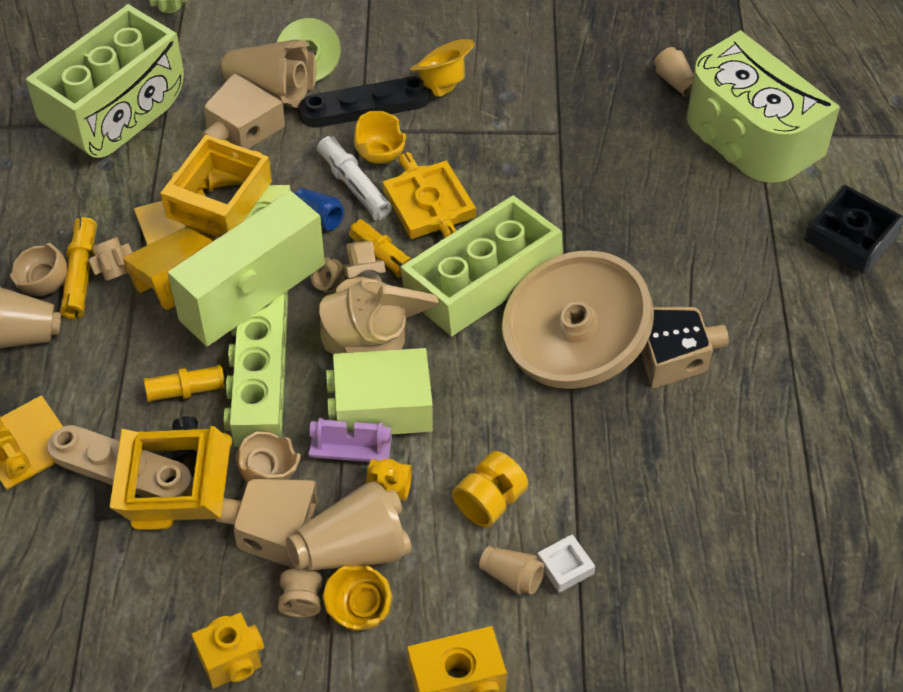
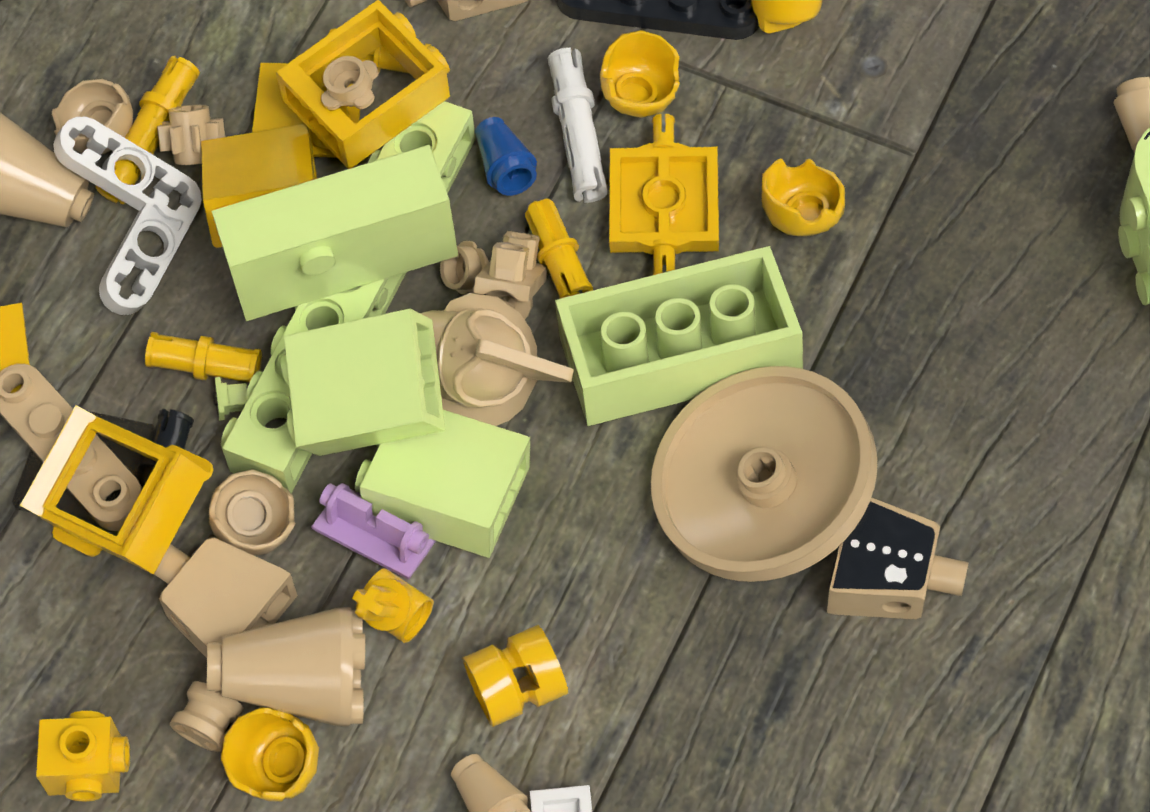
camera: 30 degrees right, 10 degrees up
none -> white beam [53,117,202,315]
none -> yellowish green piece [213,377,247,420]
none -> yellowish green brick [281,308,445,456]
none -> tan plate [321,56,379,110]
none -> yellow hair [762,158,845,236]

